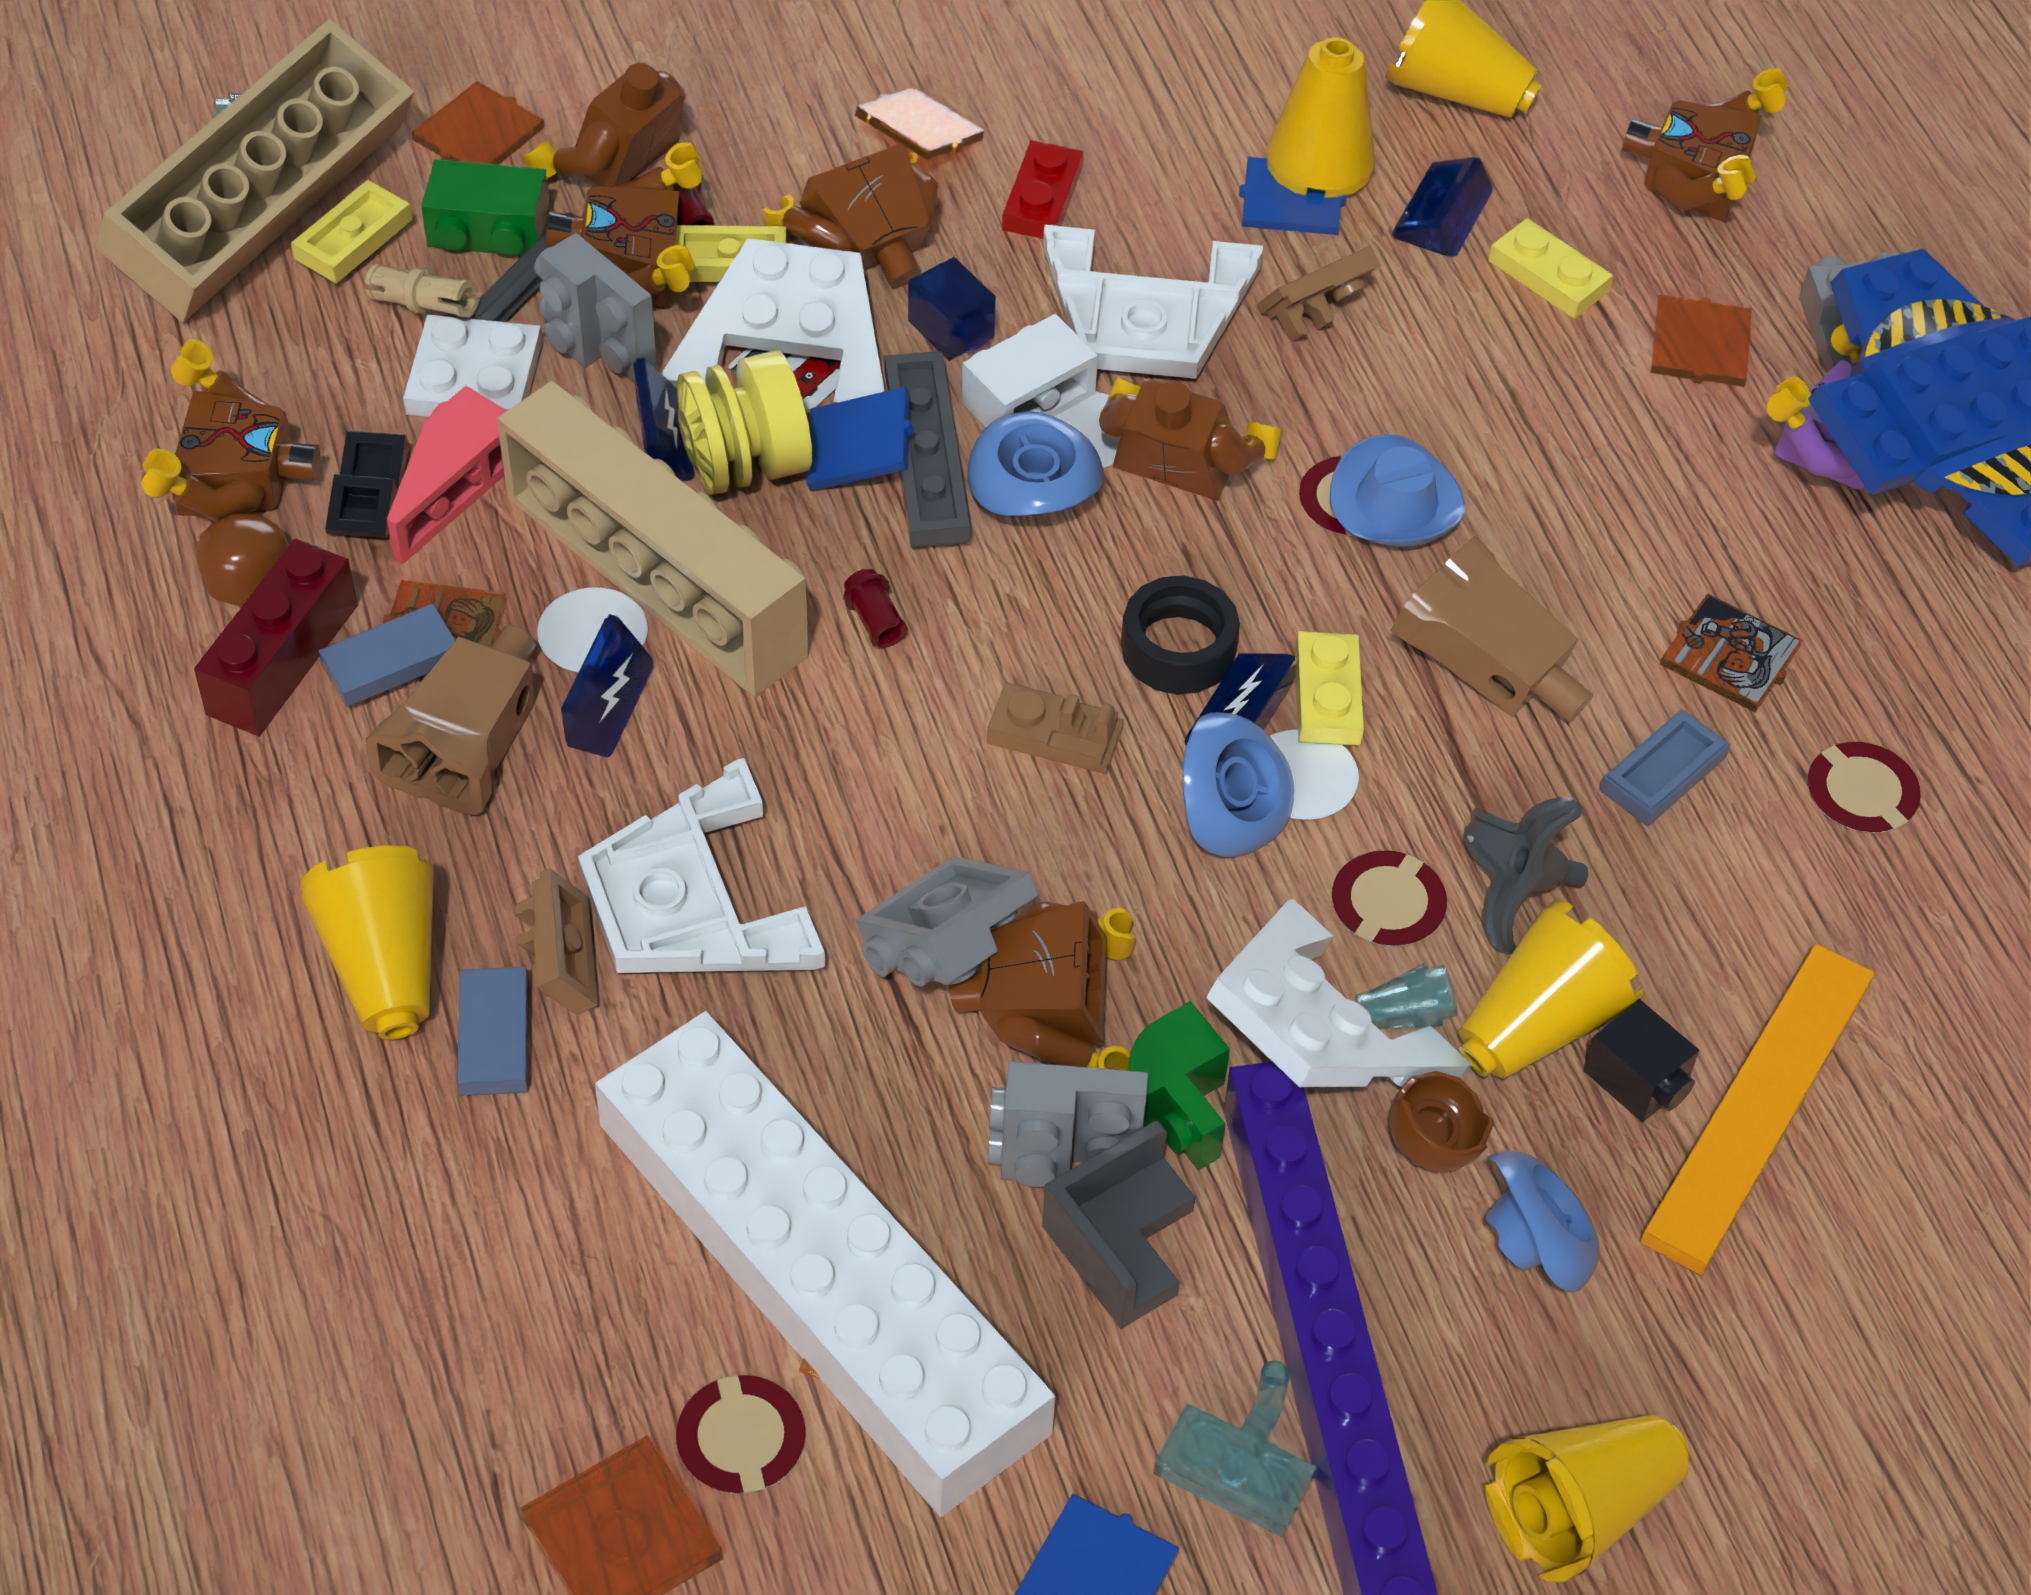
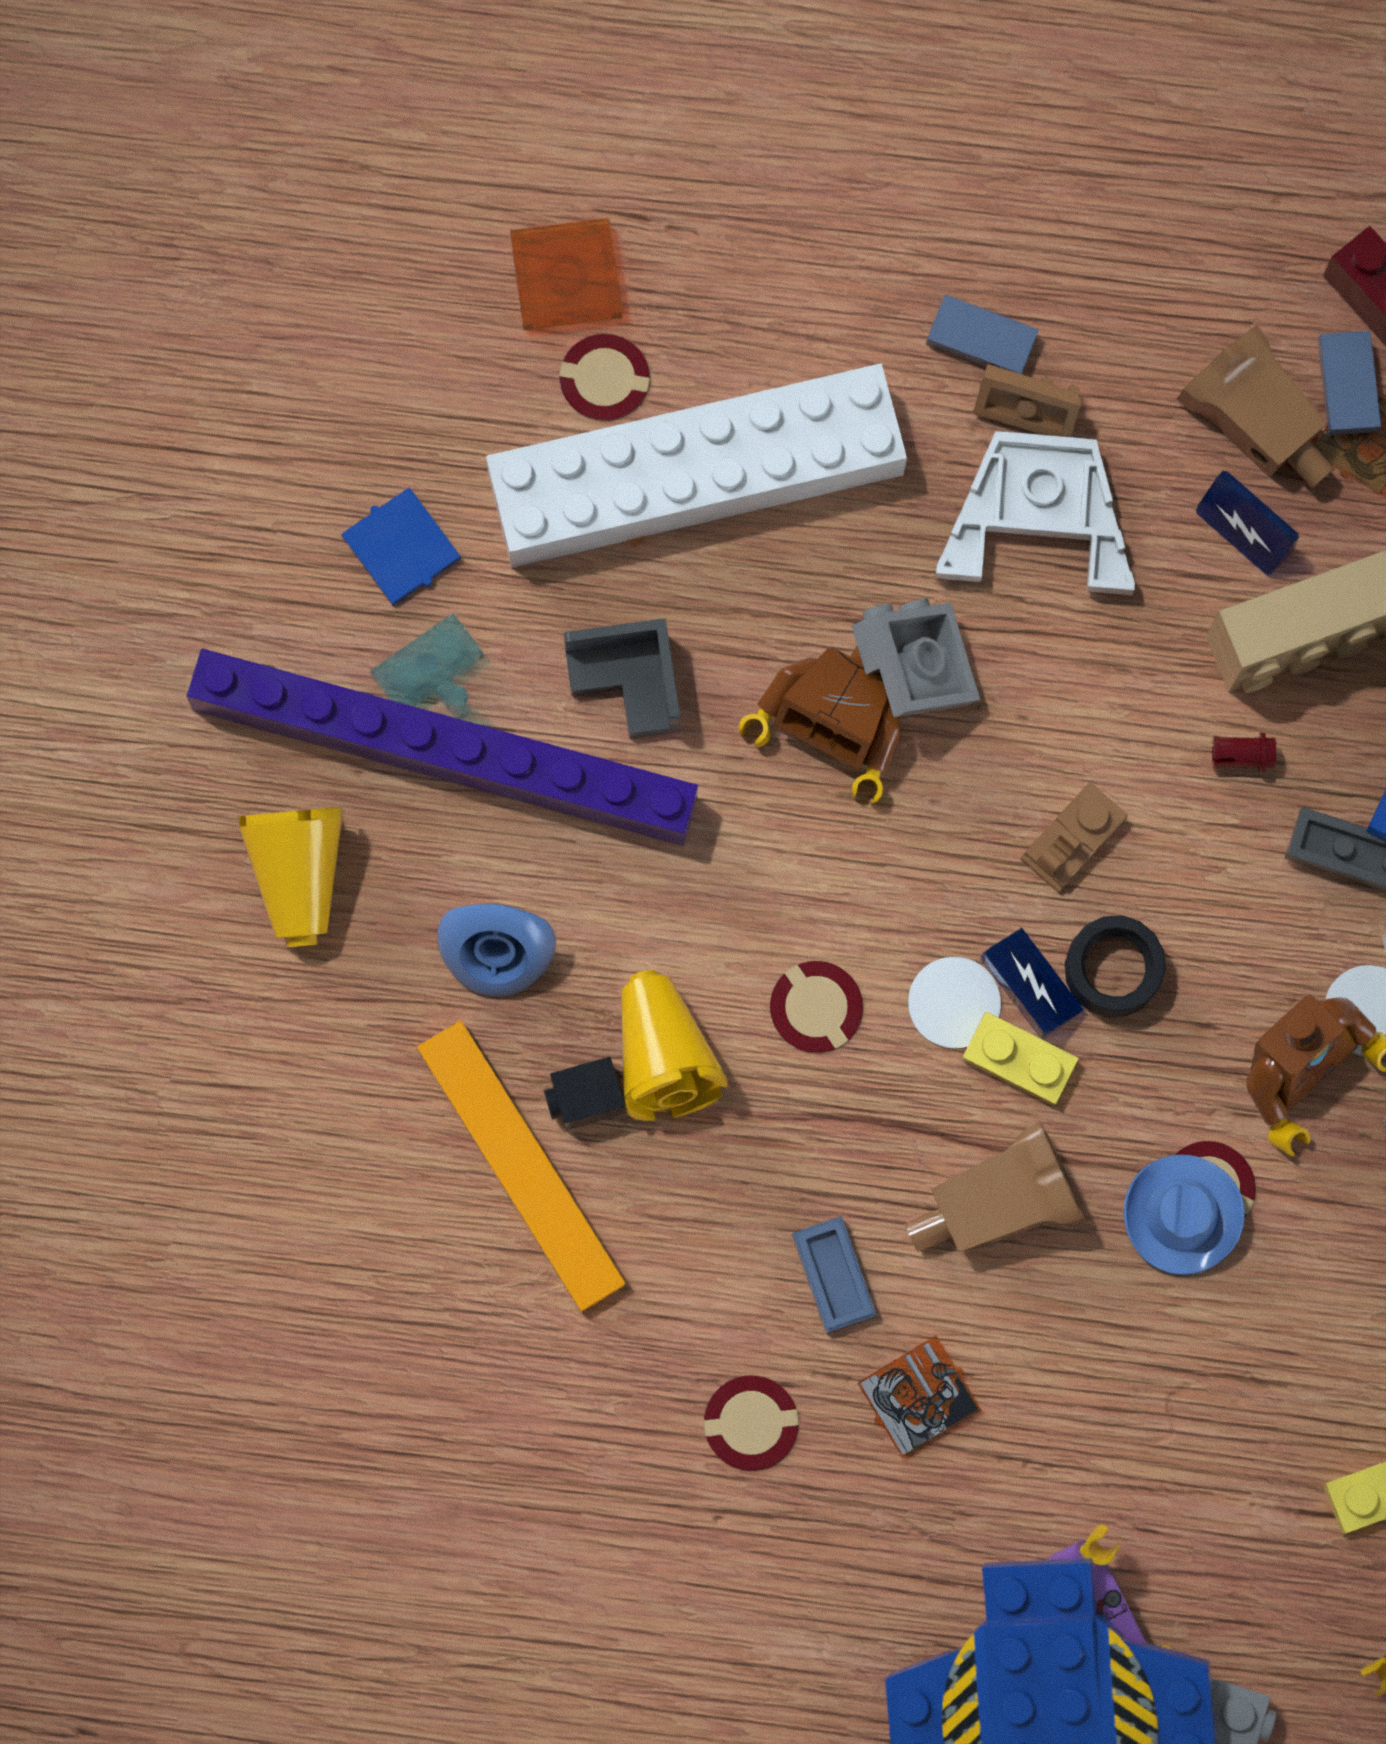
camera: 115 degrees right, 25 degrees up
yellow cone [299,845,434,1040] -> none
white sticker [537,587,648,674] -> none
medium blue hat [967,411,1104,516] -> none
light grey plate [988,1061,1148,1188] -> none
green brick [1128,1001,1230,1171] -> none
medium blue hat [1182,712,1294,857] -> none
white wing [1206,899,1473,1087] -> none
clear light blue cone [1355,962,1457,1030] -> none
dark orange hair [1389,1071,1494,1173] -> none
dark grey piece [1463,797,1588,955] -> none
clear orange piece [1650,295,1752,387] -> none

